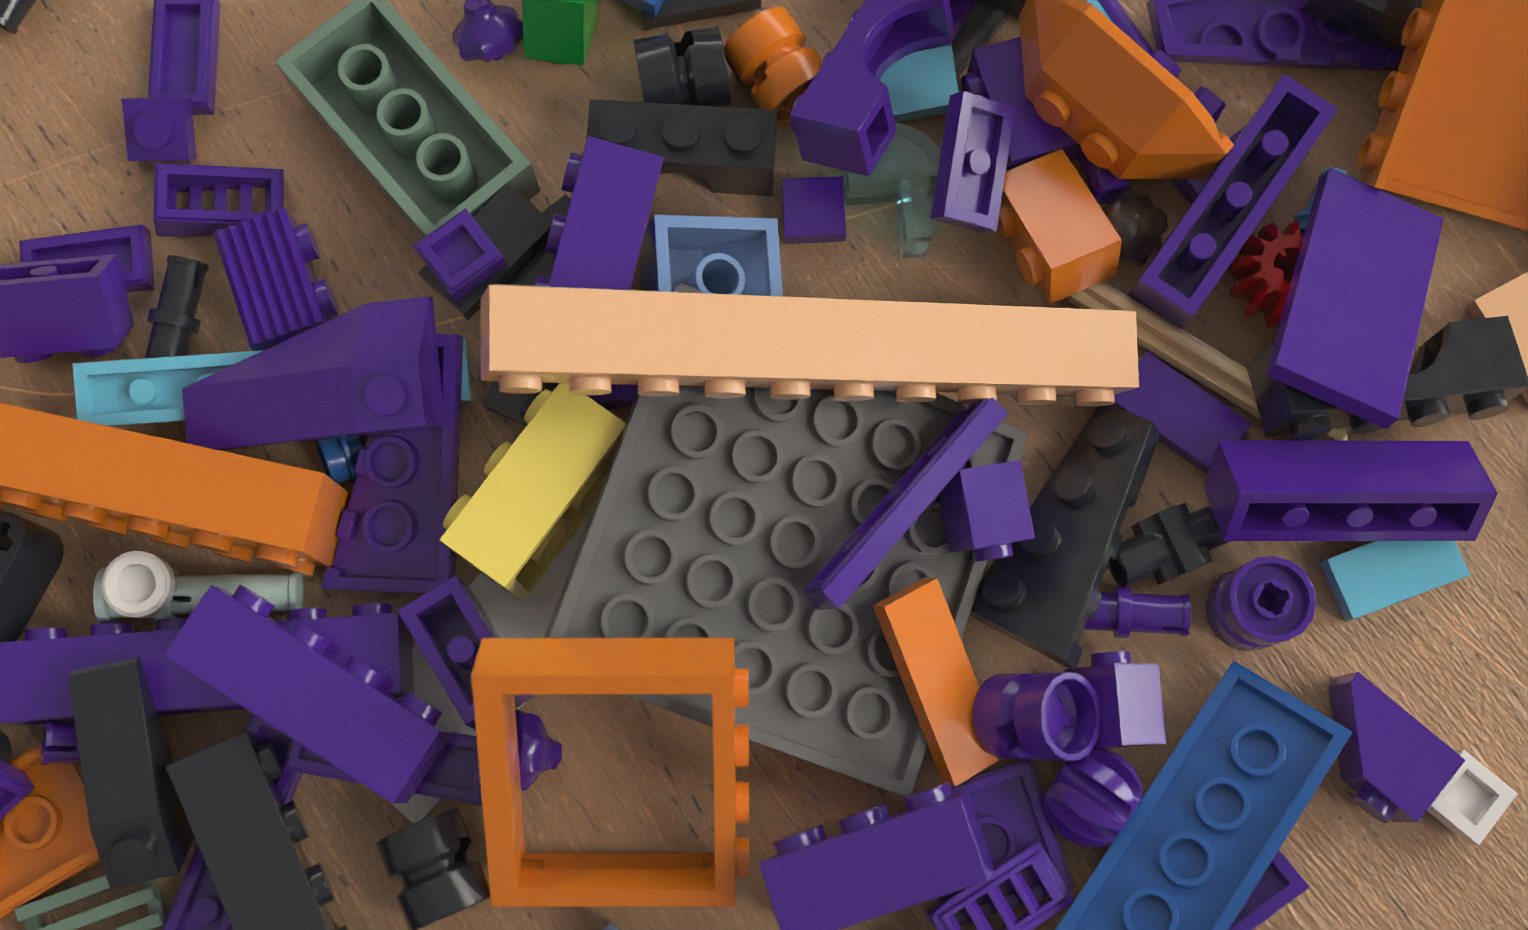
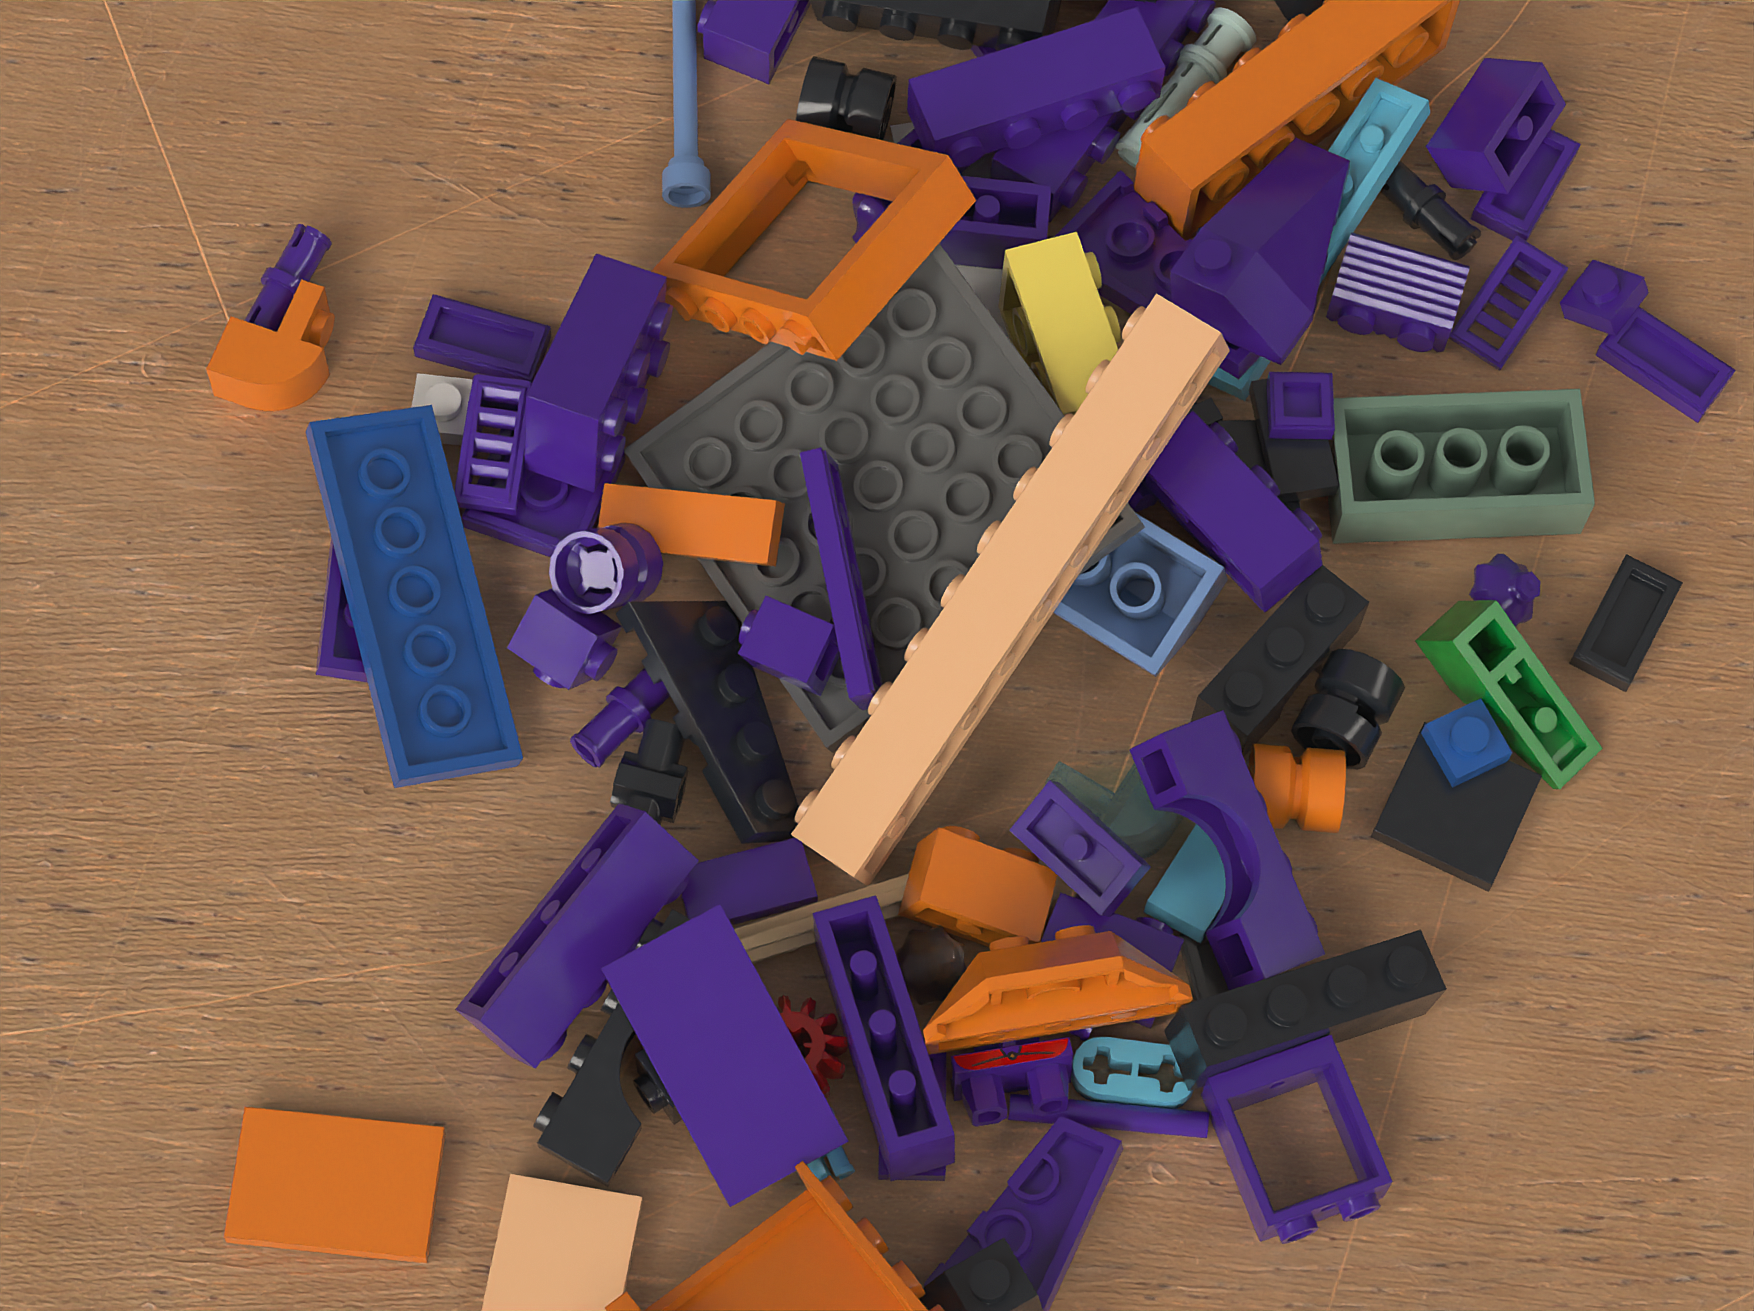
camera: 125 degrees right, 10 degrees down
white tile [102,551,176,619] -> none
dark purple tile [782,176,846,244] -> none
dark purple piece [1044,747,1143,848] -> none
dark purple wheel [1205,556,1316,651] -> none
medium azure tile [1320,541,1470,622] -> none
dark purple slope [1328,672,1466,823] -> none
white plate [1427,750,1518,845] -> none

